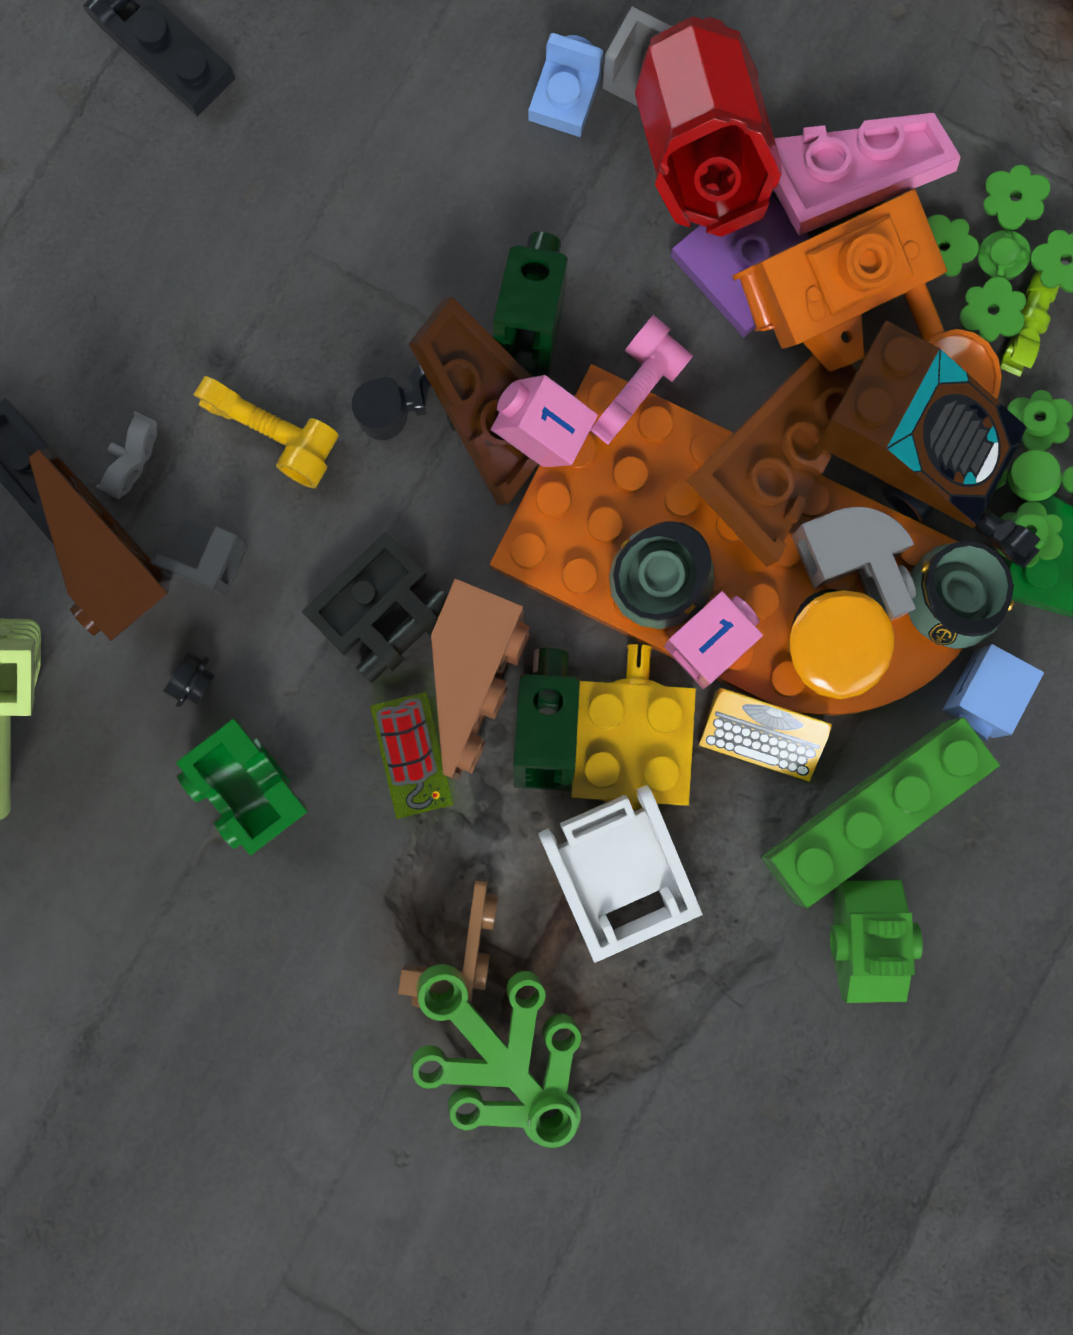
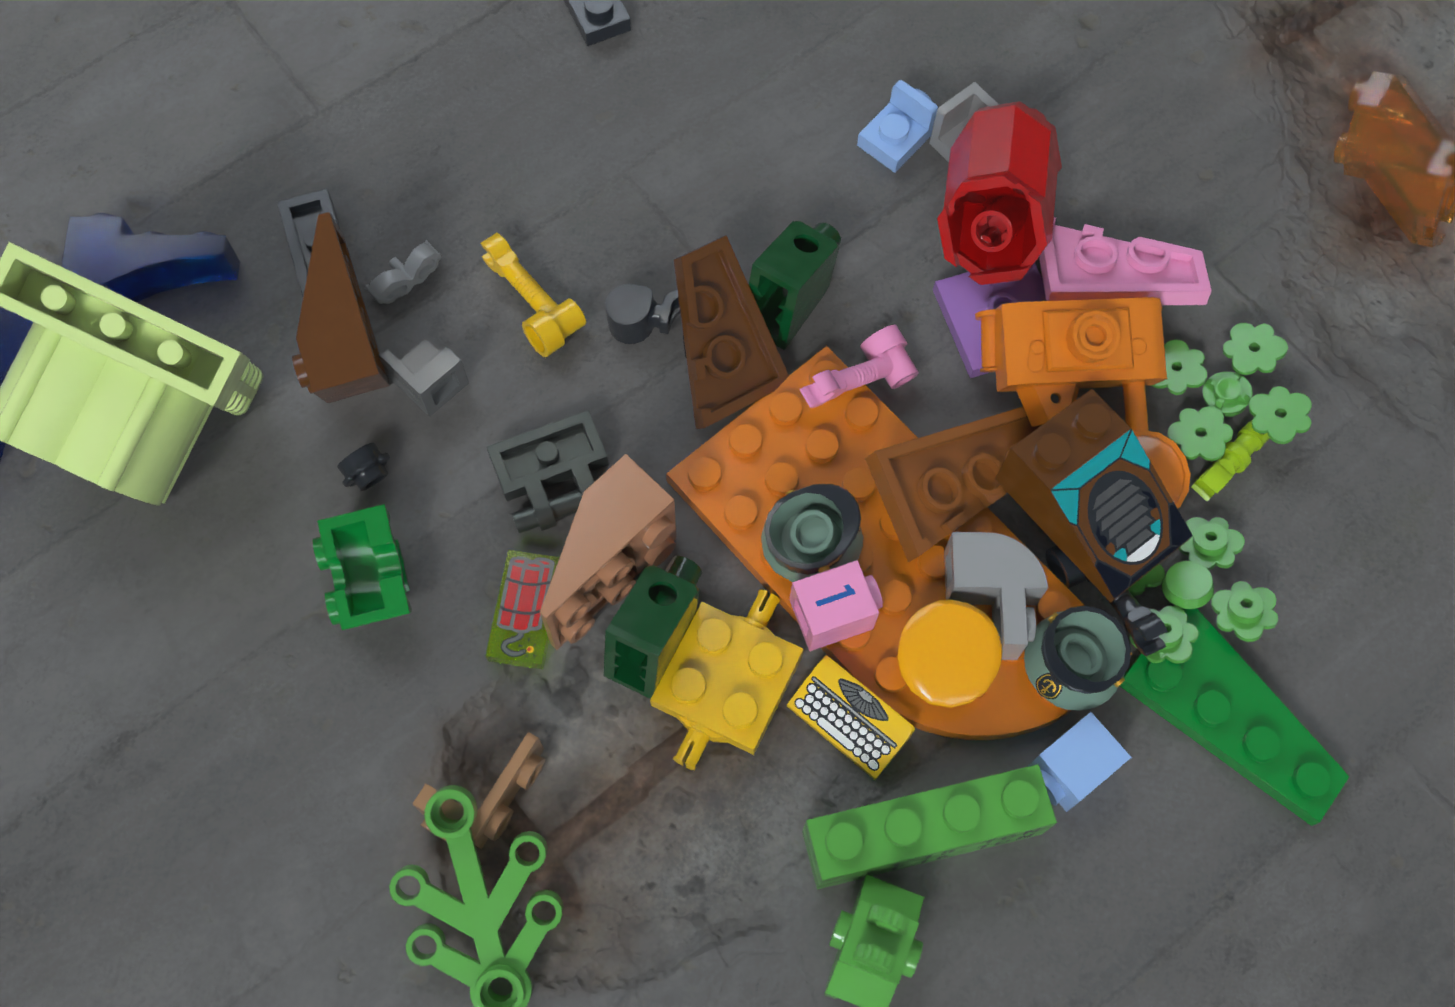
camera: 20 degrees right, 15 degrees down
bright pink brick [490,375,598,467] -> none
white container [538,785,703,963] -> none

